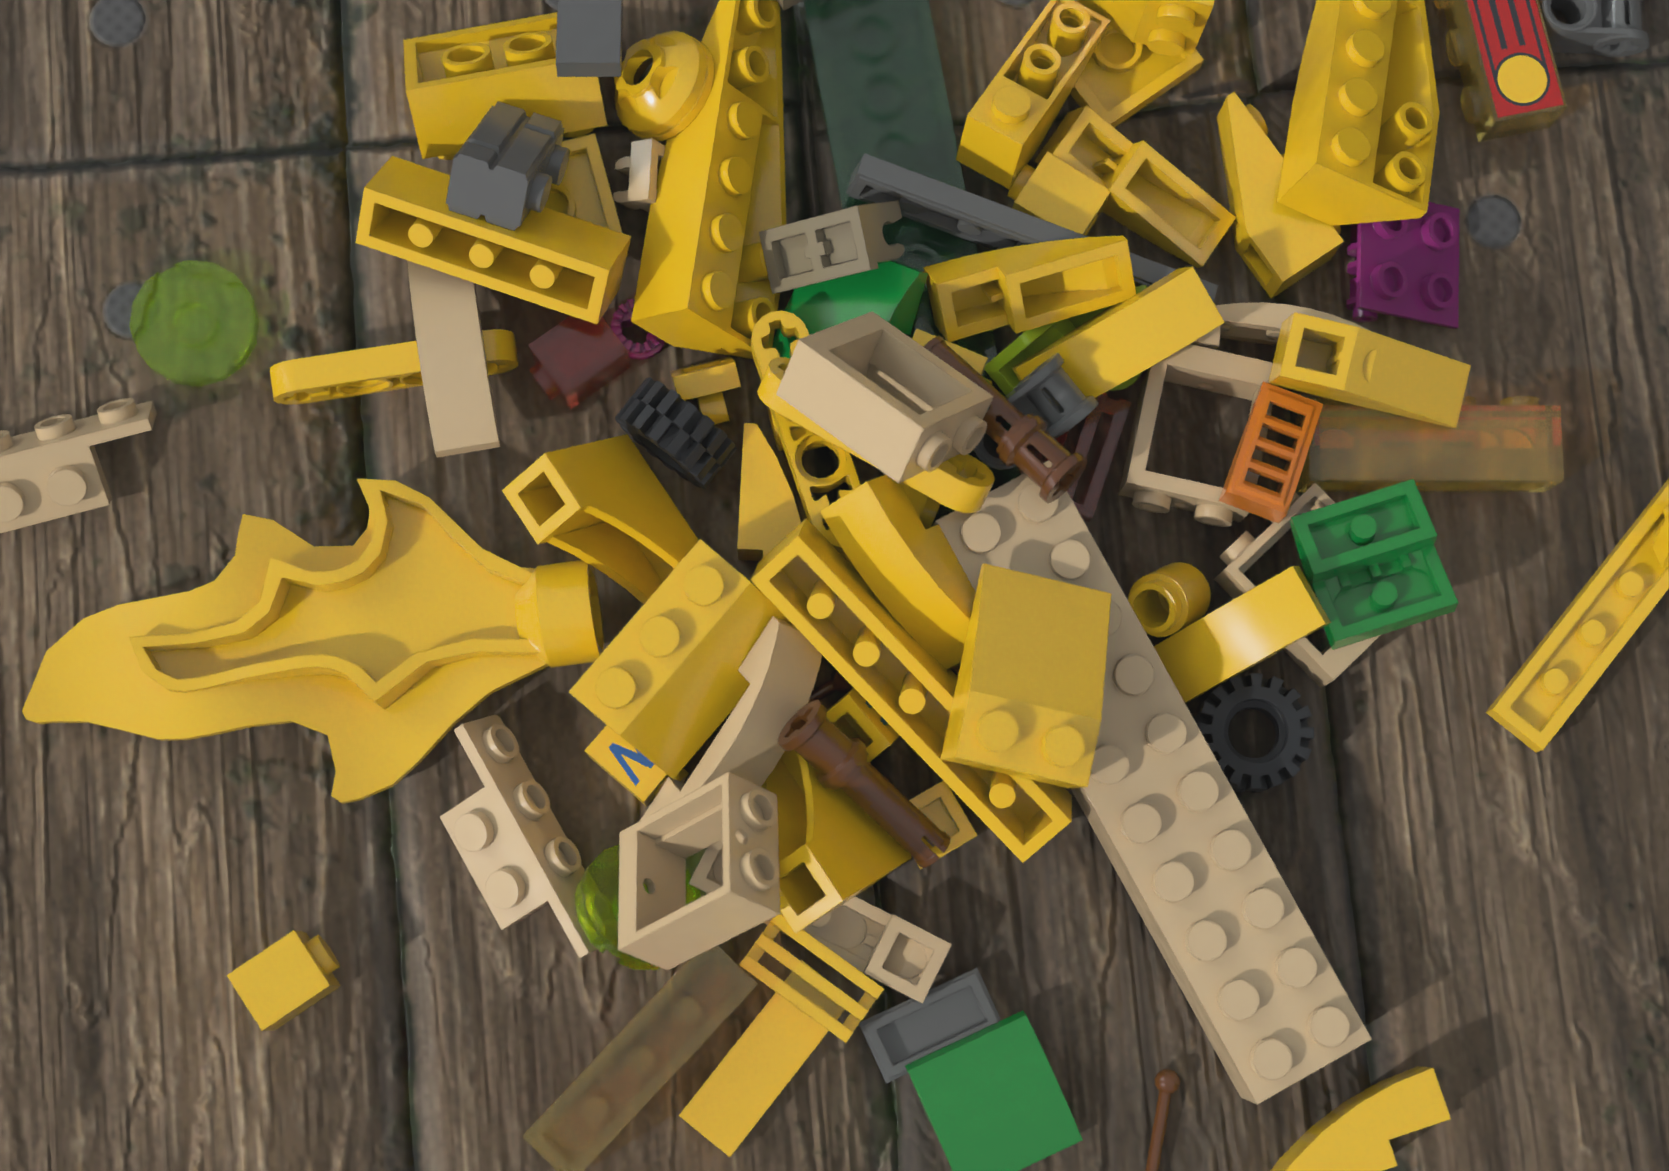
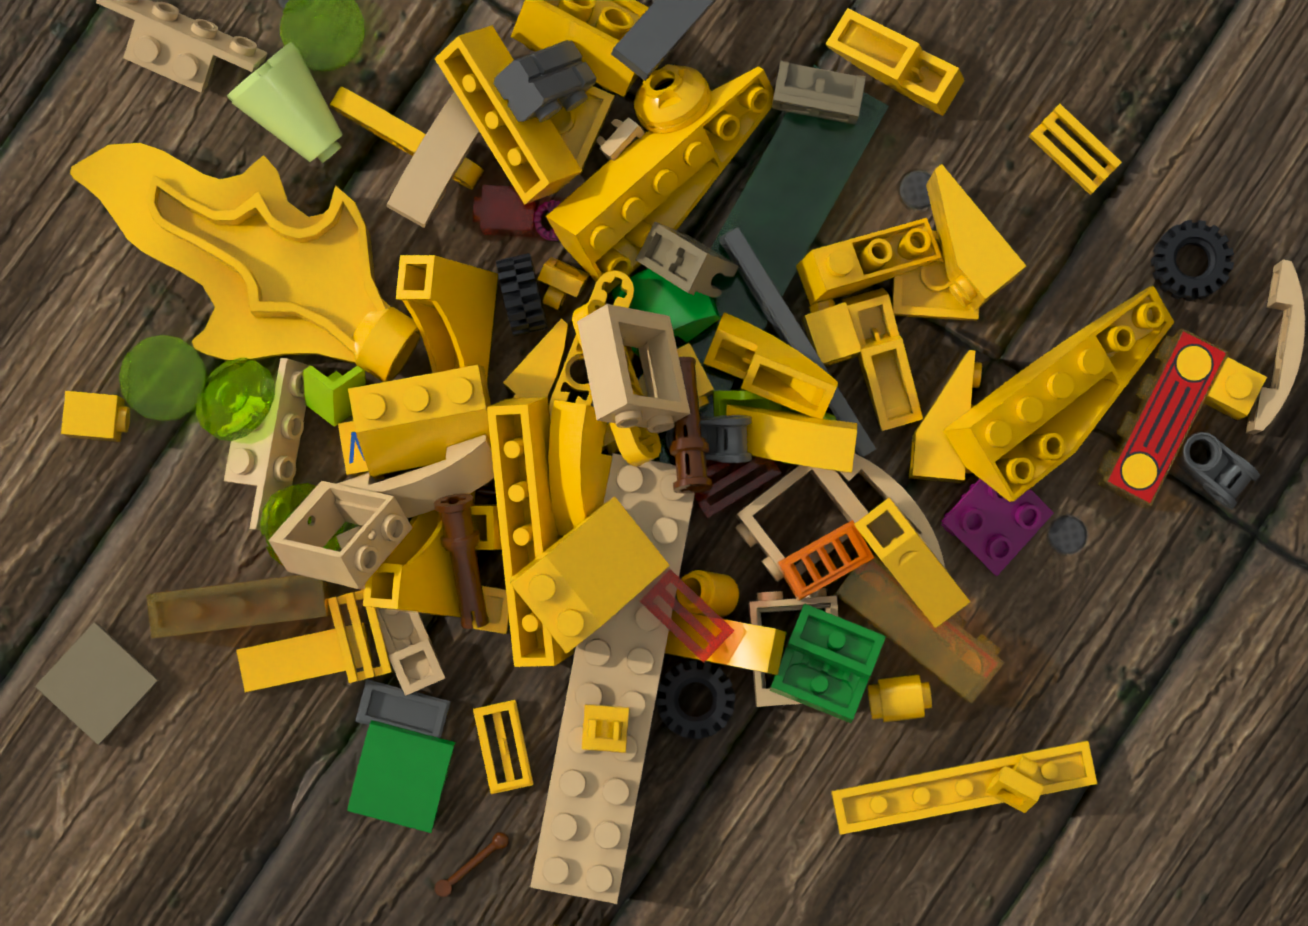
camera: 45 degrees right, 5 degrees up
none -> clear neon green tile [119,335,207,422]
none -> clear neon green tile [196,357,275,441]
none -> yellowish green cone [227,42,343,163]
none -> lime panel [303,365,366,427]
none -> yellow tile [473,700,534,794]
none -> yellow tile [581,704,629,753]
none -> clear red tile [639,569,734,662]
none -> yellow brick [867,674,932,723]

